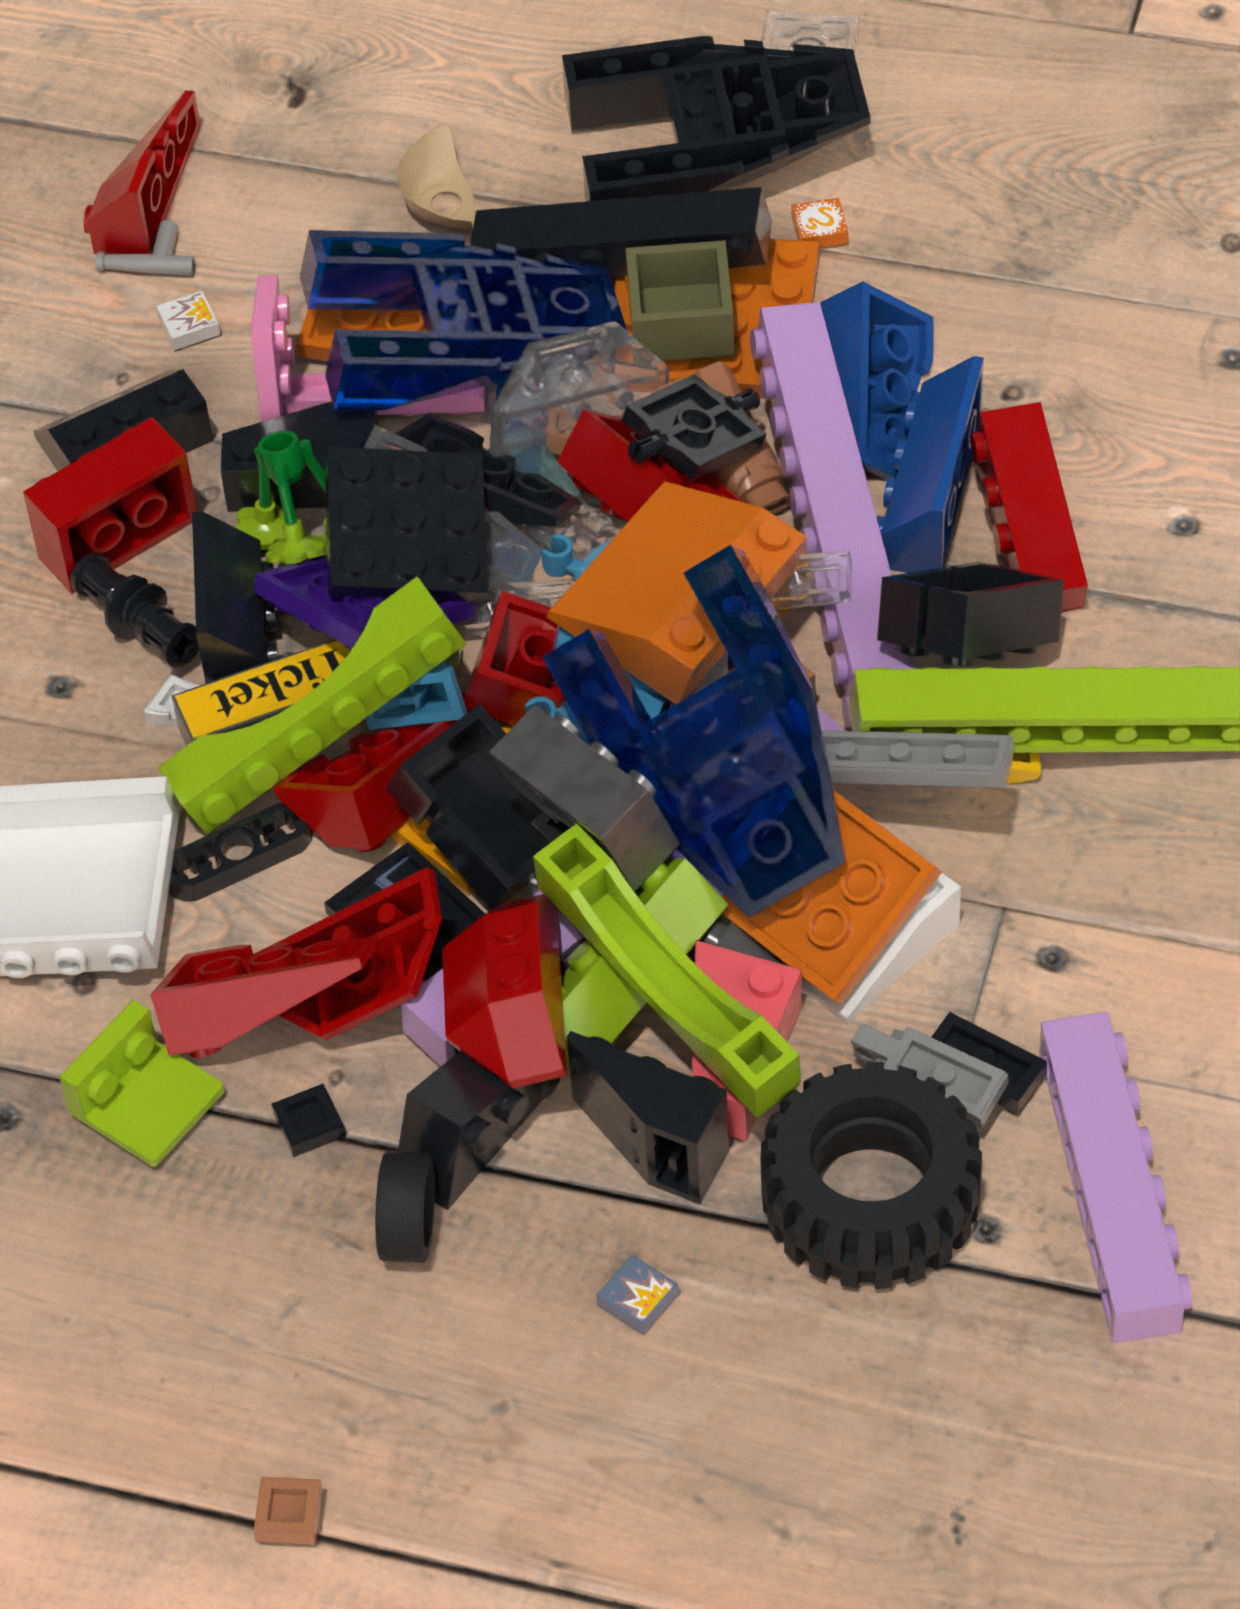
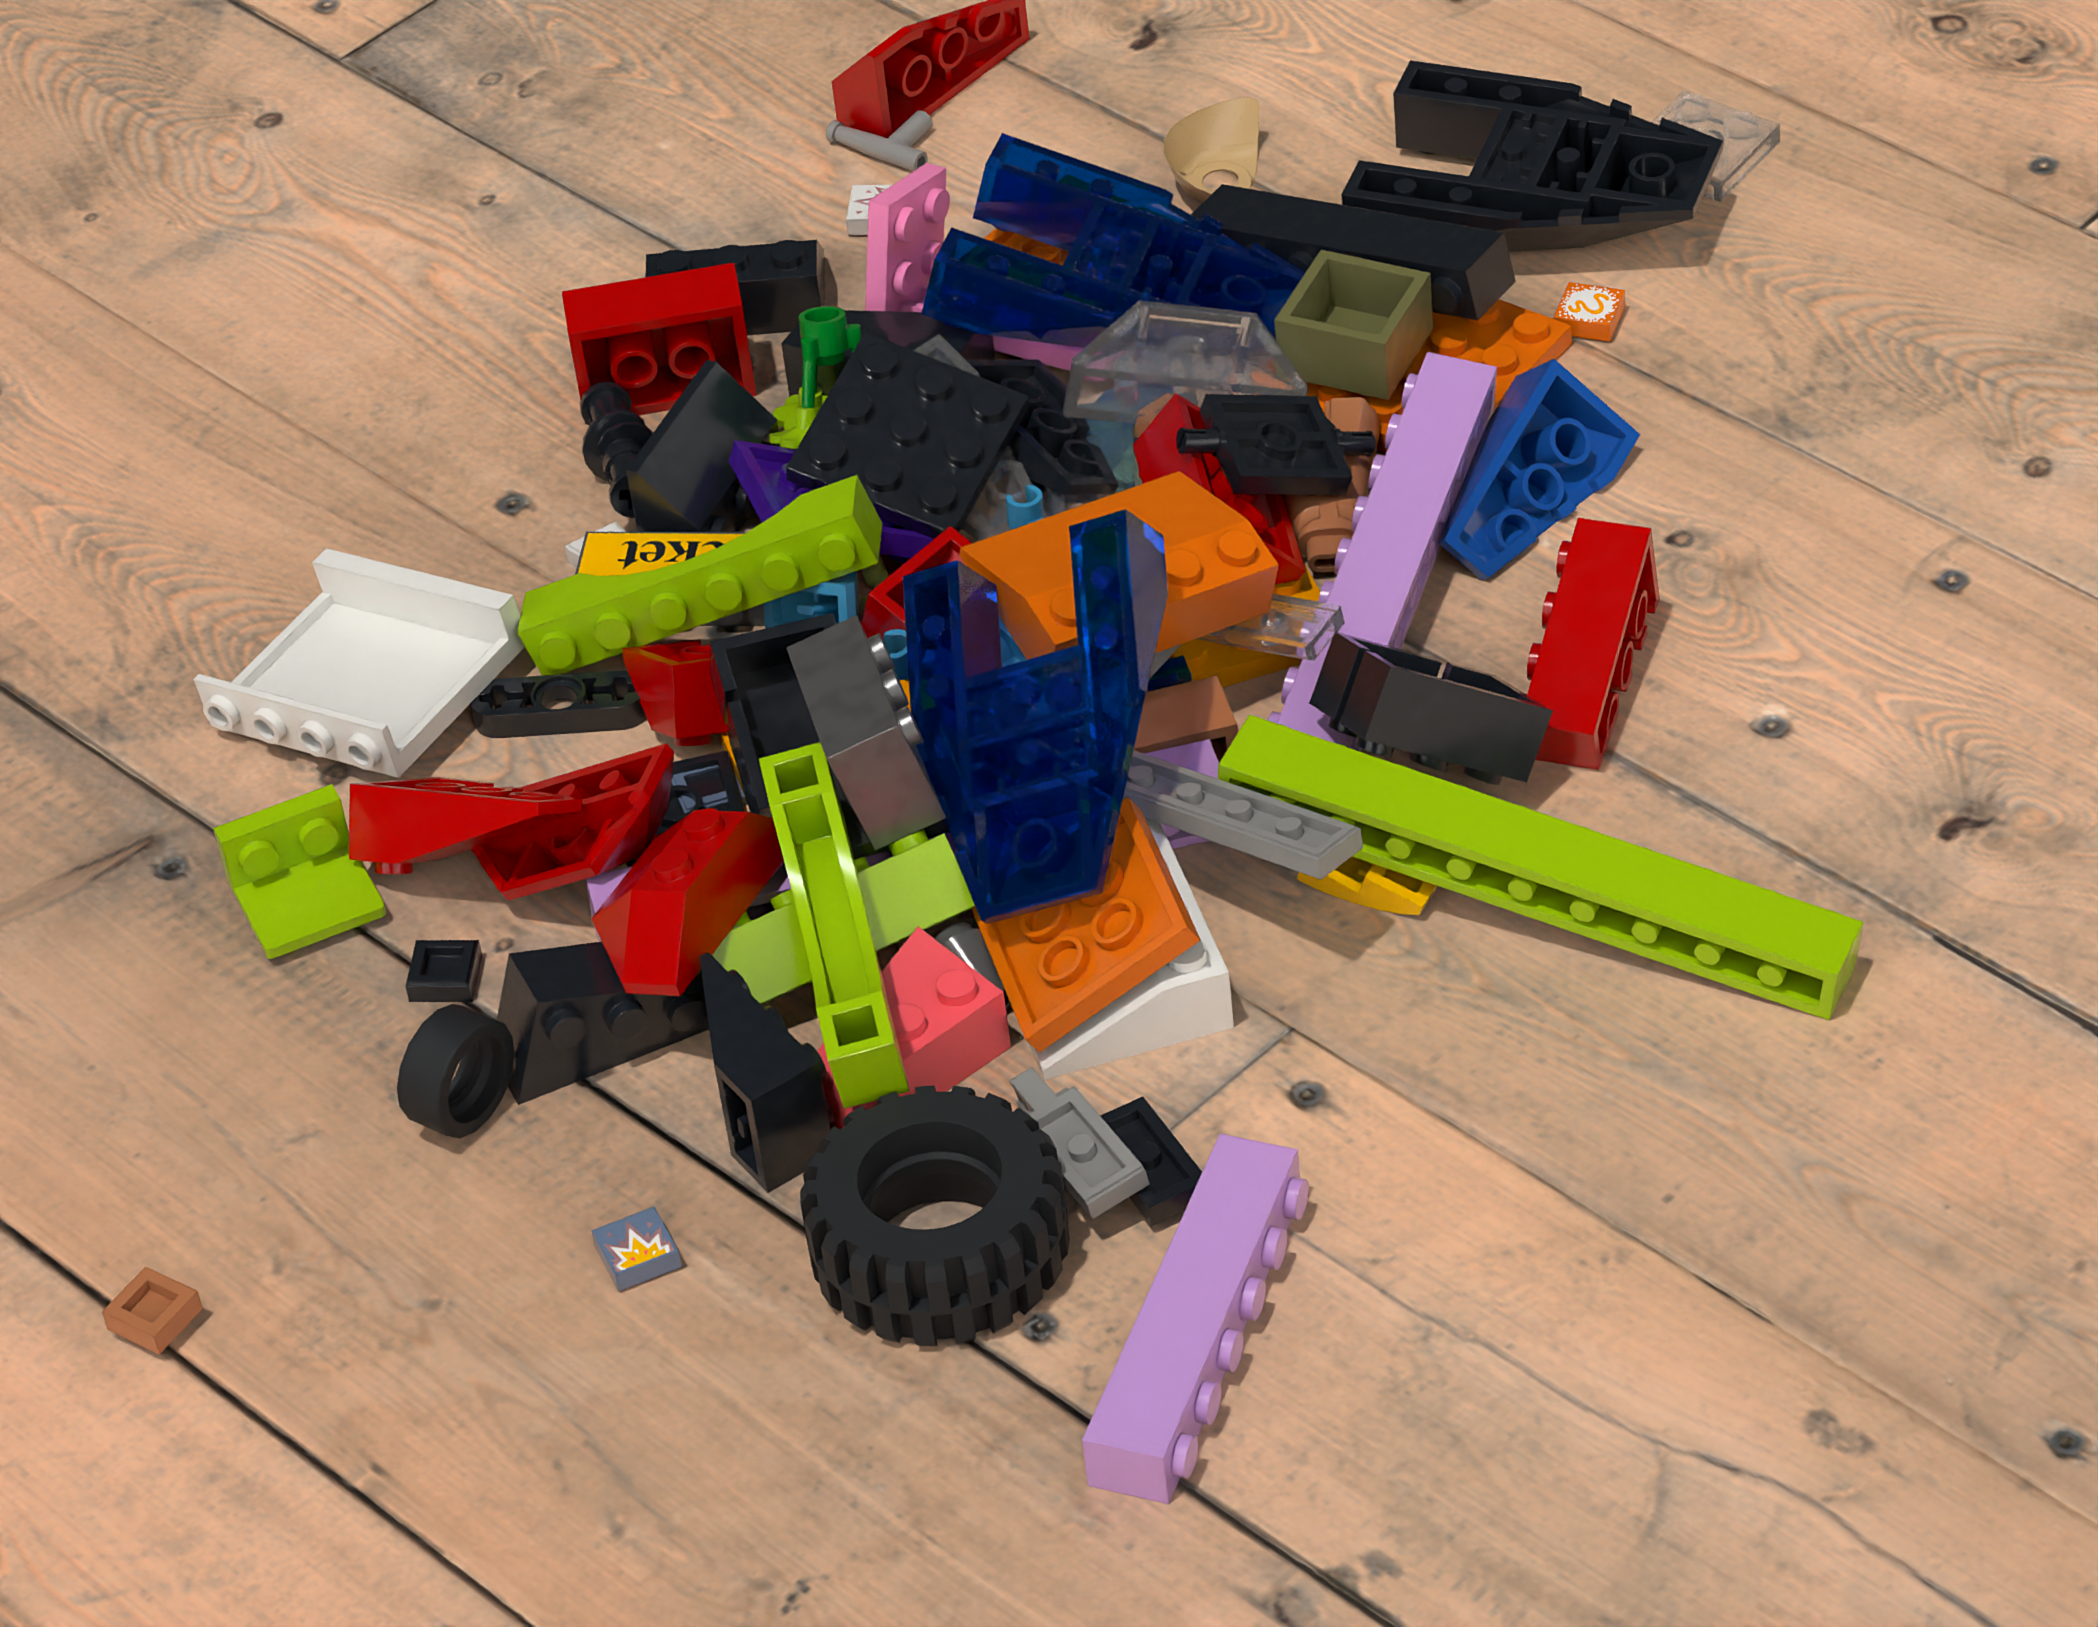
camera: 30 degrees right, 10 degrees down
blue slope [877,356,984,573] -> none

